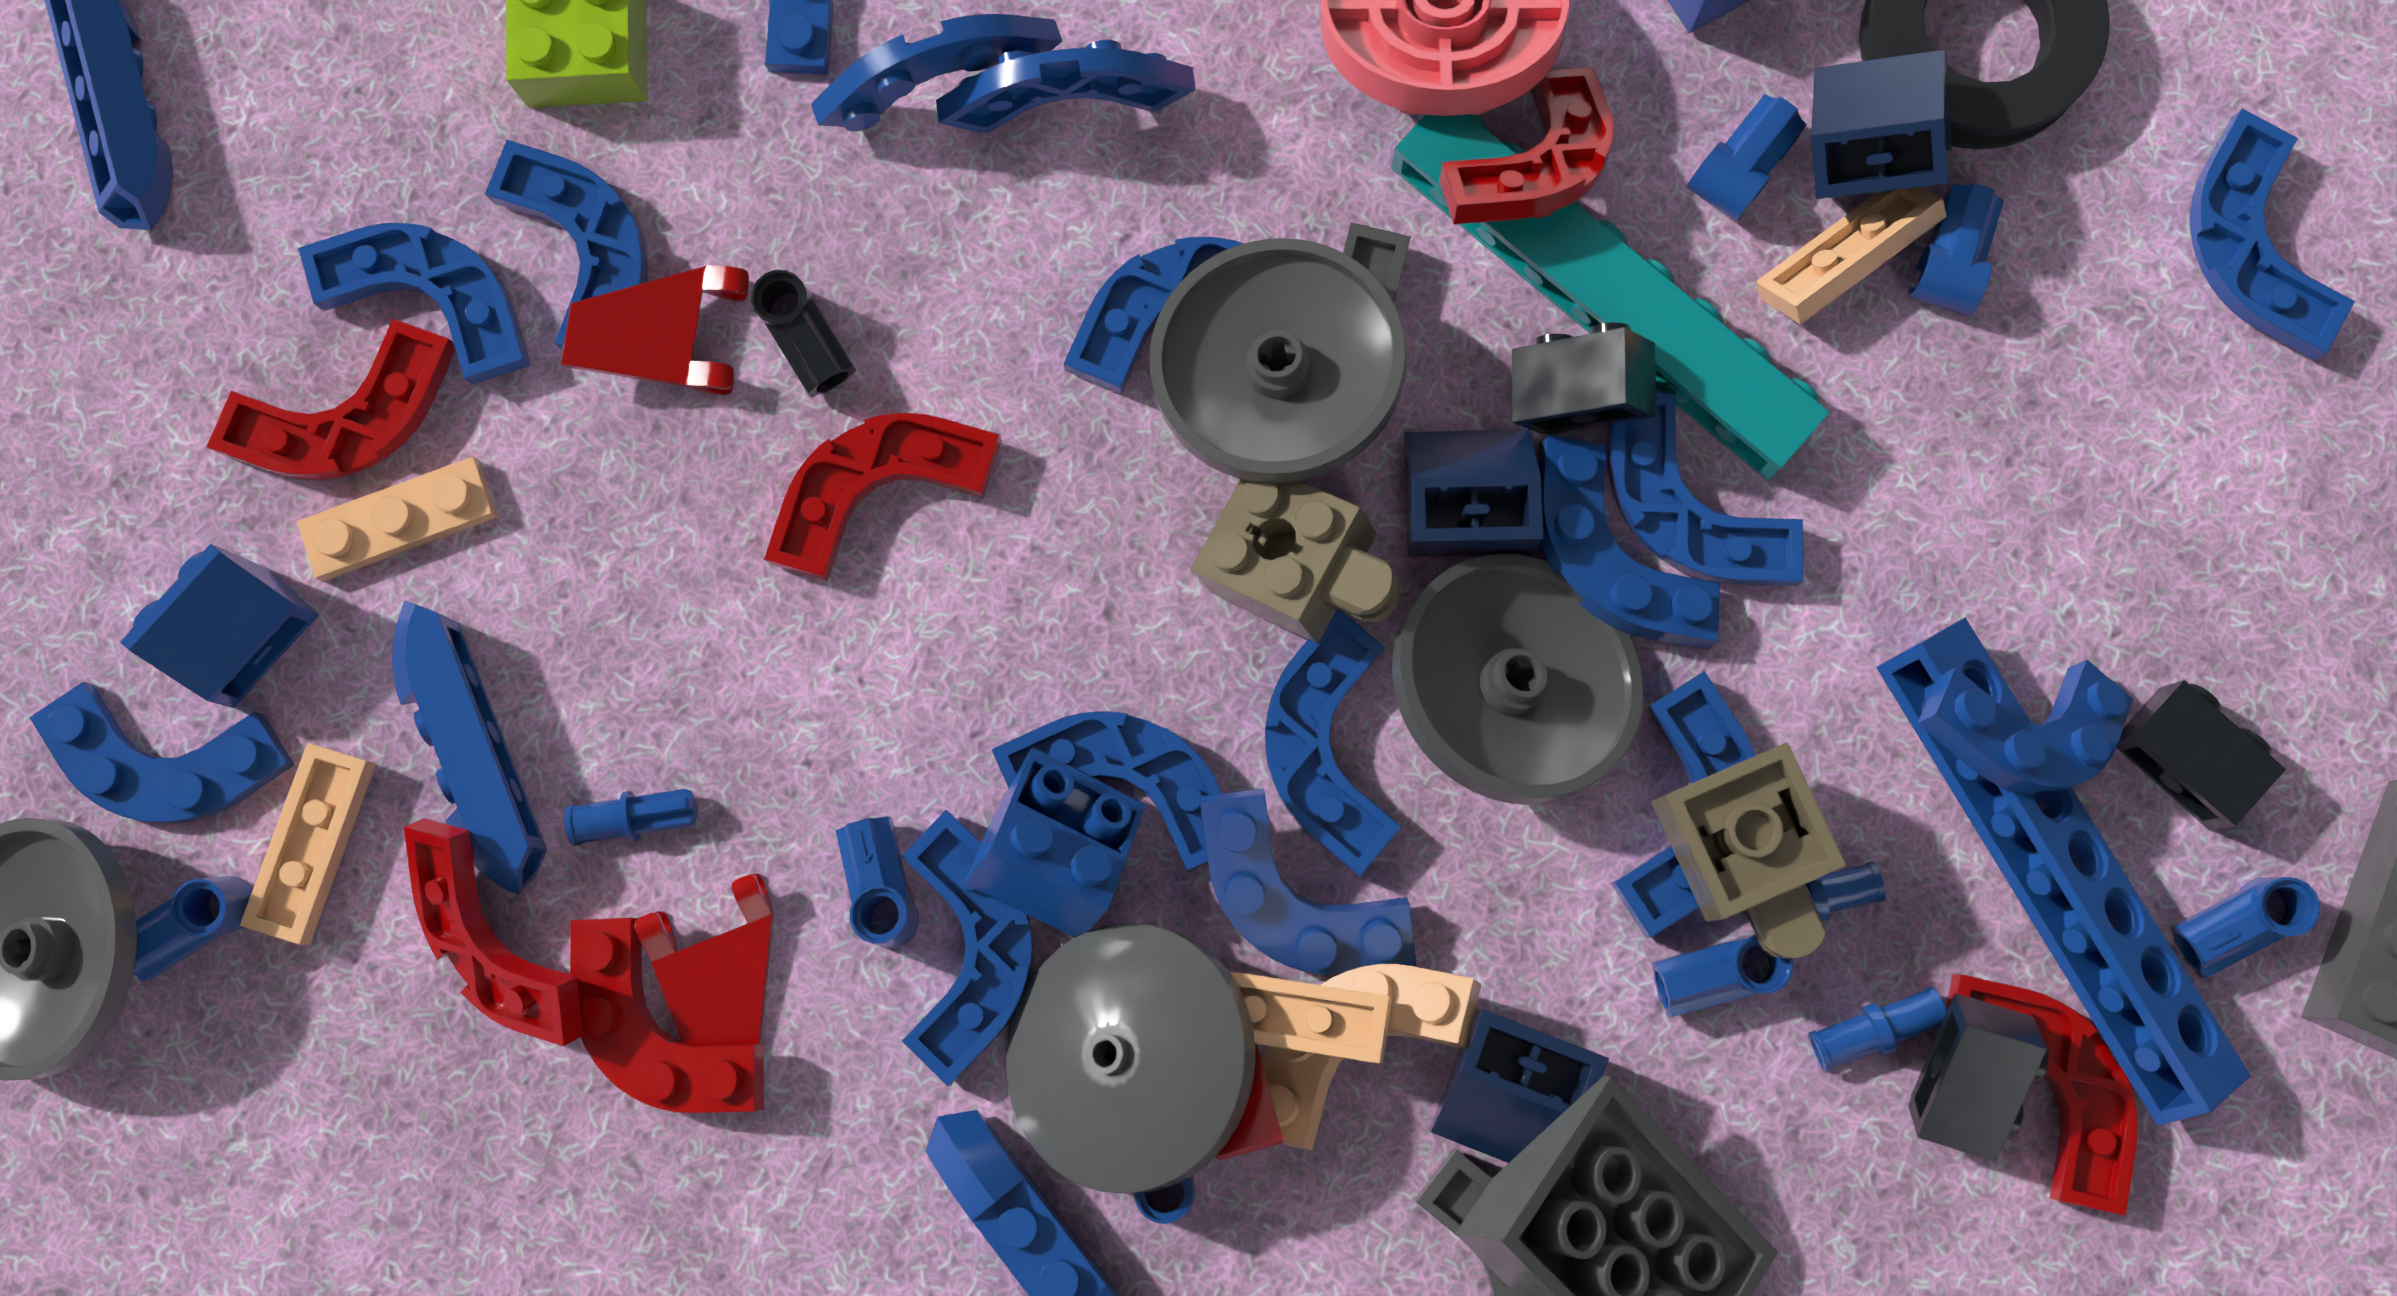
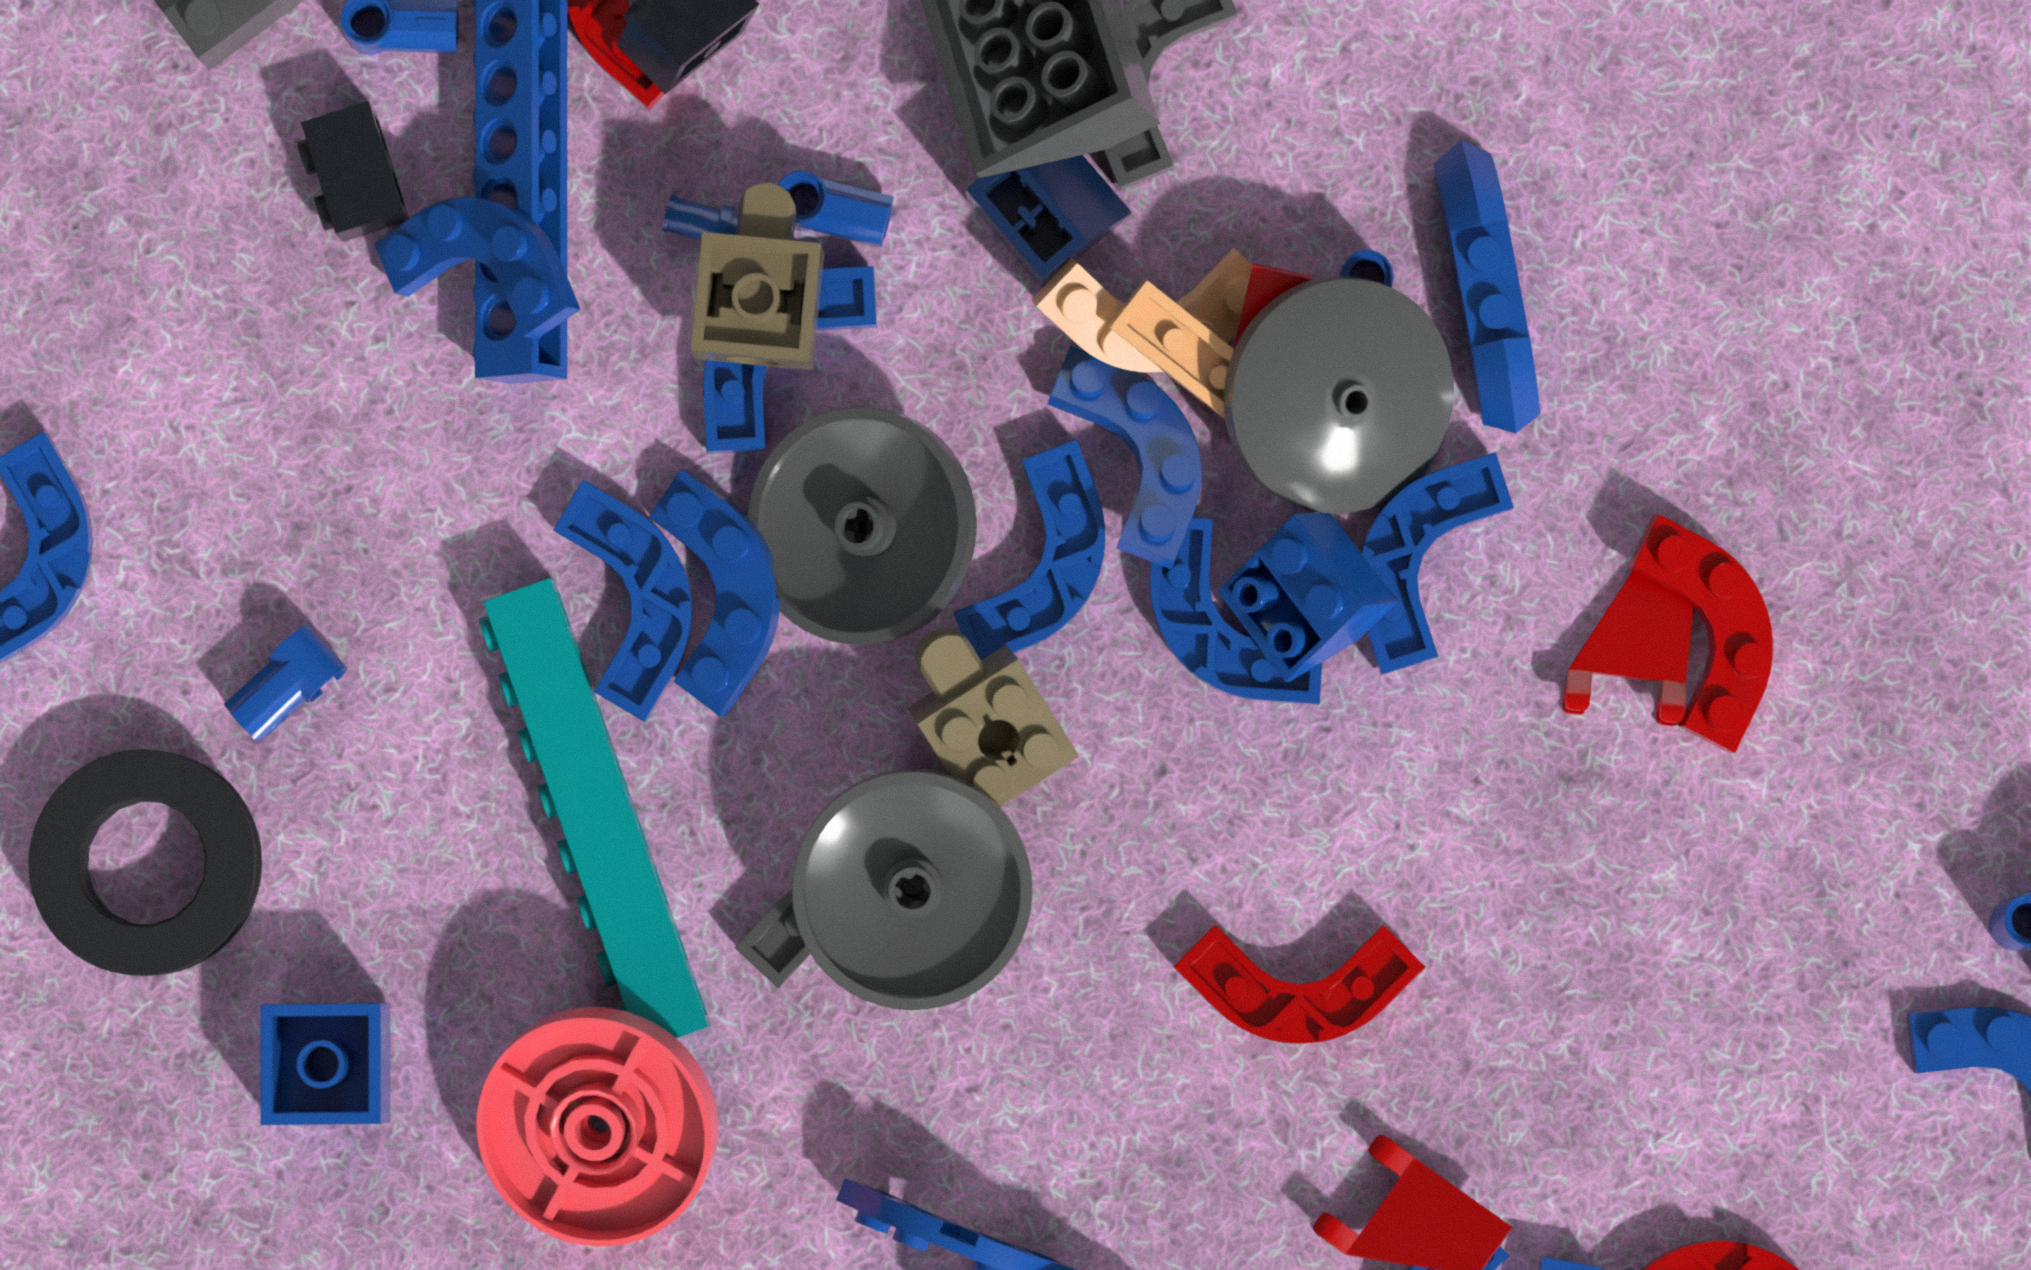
camera: 155 degrees left, 5 degrees up
blue slope [120,544,319,708] -> none
light nougat plate [240,742,376,945] -> none
light nougat plate [297,456,498,582] -> none
blue brick [392,601,547,895] -> none
red plate [404,818,583,1046] -> none
blue axle [564,789,697,846] -> none
black piece [751,270,856,398] -> none
blue piece [835,816,919,949] -> none
blue plate [1063,236,1244,394] -> none
dark blue slope [1404,429,1543,557] -> none
red plate [1440,67,1614,224] -> none
black brick [1512,322,1656,434] -> none
blue piece [1686,94,1807,223] -> none
light nougat plate [1756,187,1947,325] -> none
blue pin [1808,986,1947,1072] -> none
dark blue slope [1811,49,1954,199] -> none

